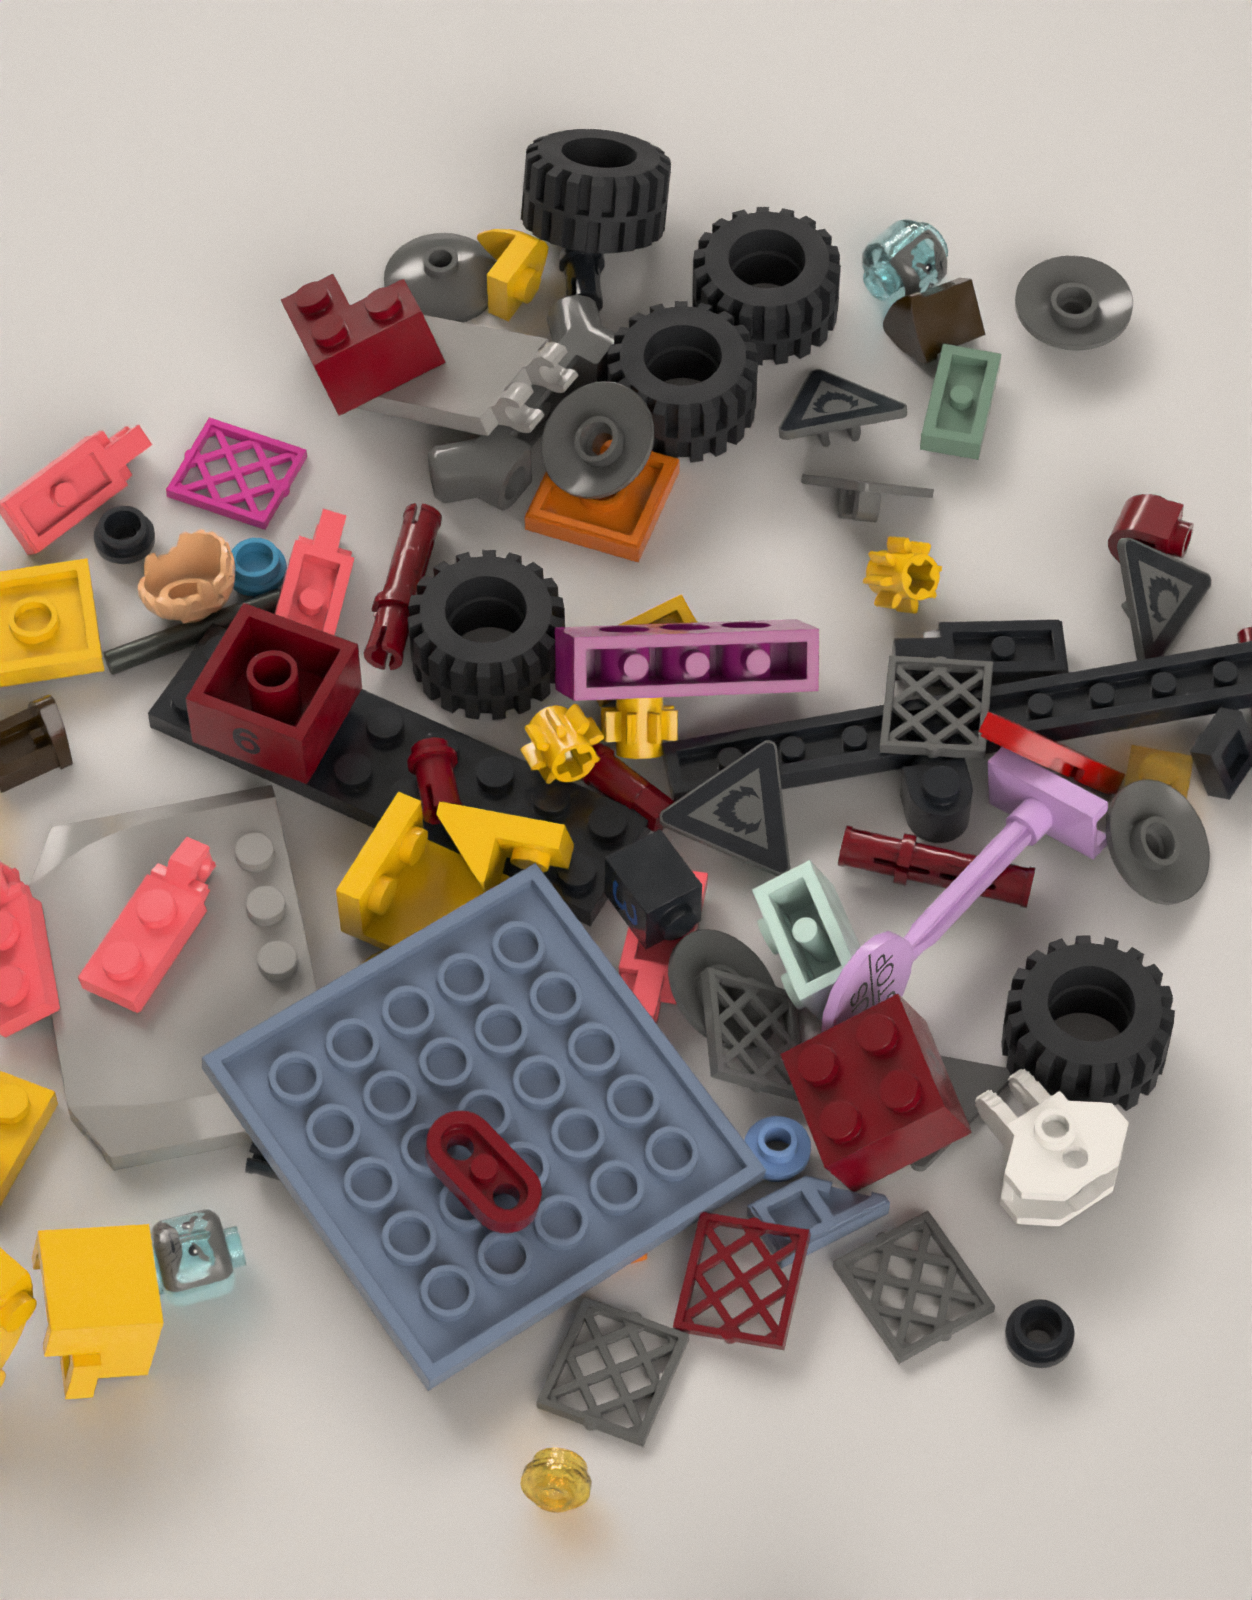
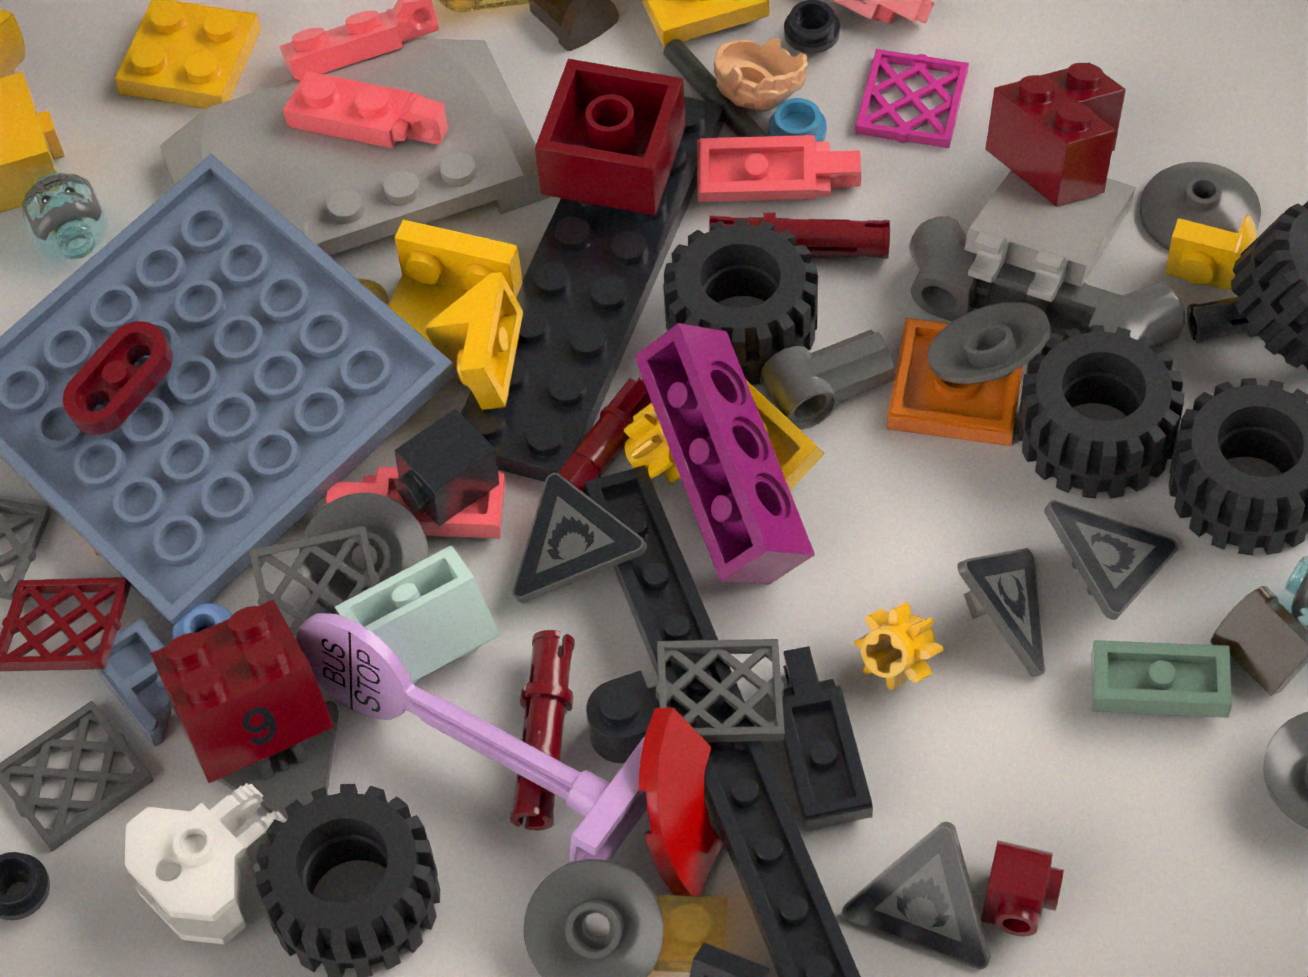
camera: 85 degrees right, 0 degrees up
dark red pin [407,737,463,824] -> none
yellow gear [520,703,604,784] -> none
none -> dark grey piece [760,329,895,429]

